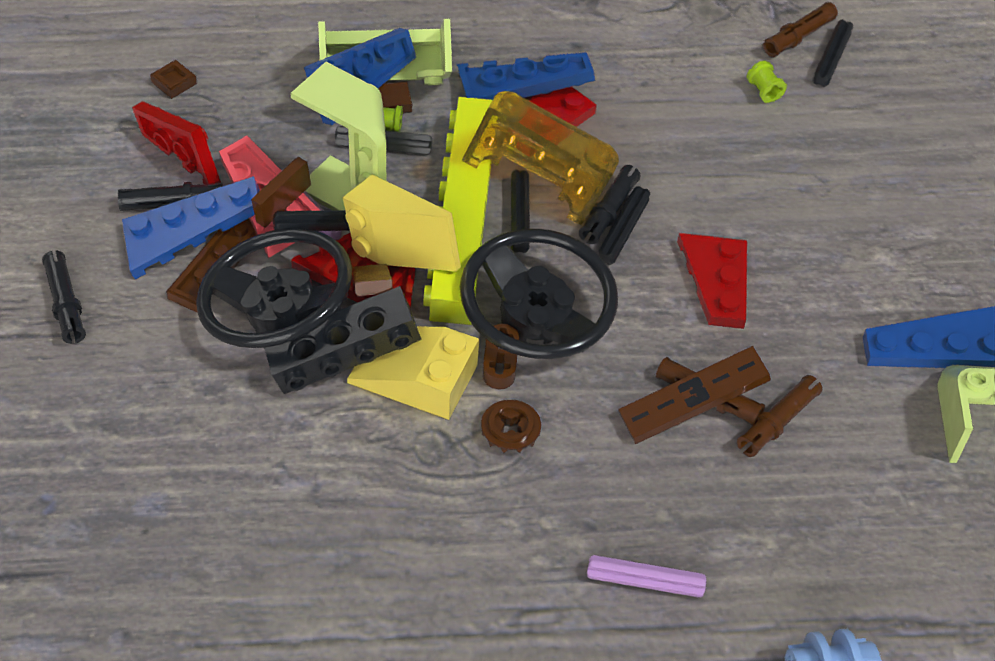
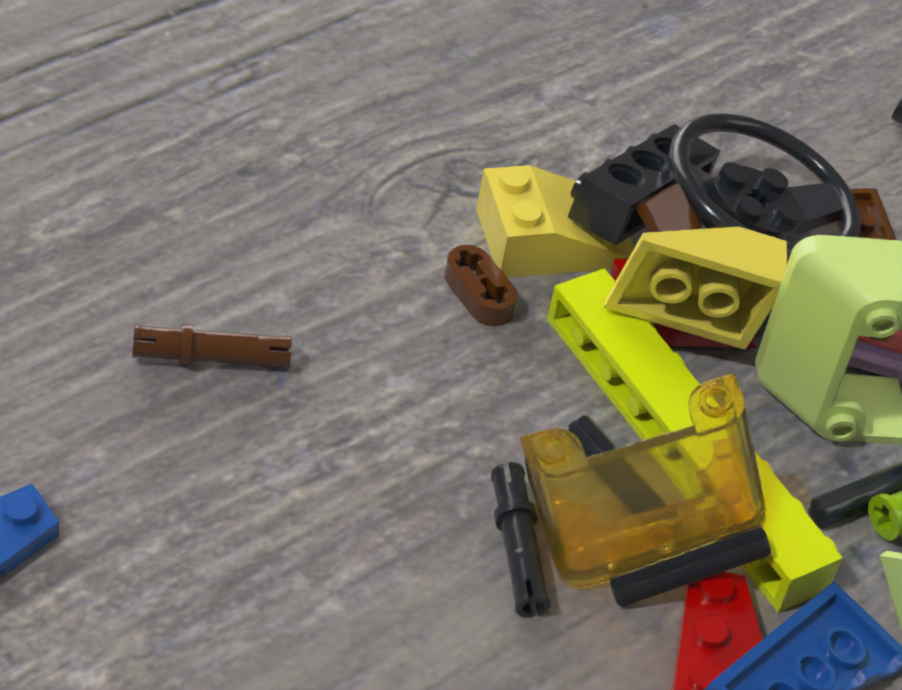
camera: 140 degrees right, 5 degrees down
black piece [460,229,618,359] -> none
reddish brown gear [481,400,541,454] -> none
lavender axle [587,555,706,598] -> none
black axle [598,186,650,265] -> none
reddish brown tile [618,346,771,444] -> none
red wing [677,233,747,329] -> none
reddish brown pin [737,375,823,457] -> none

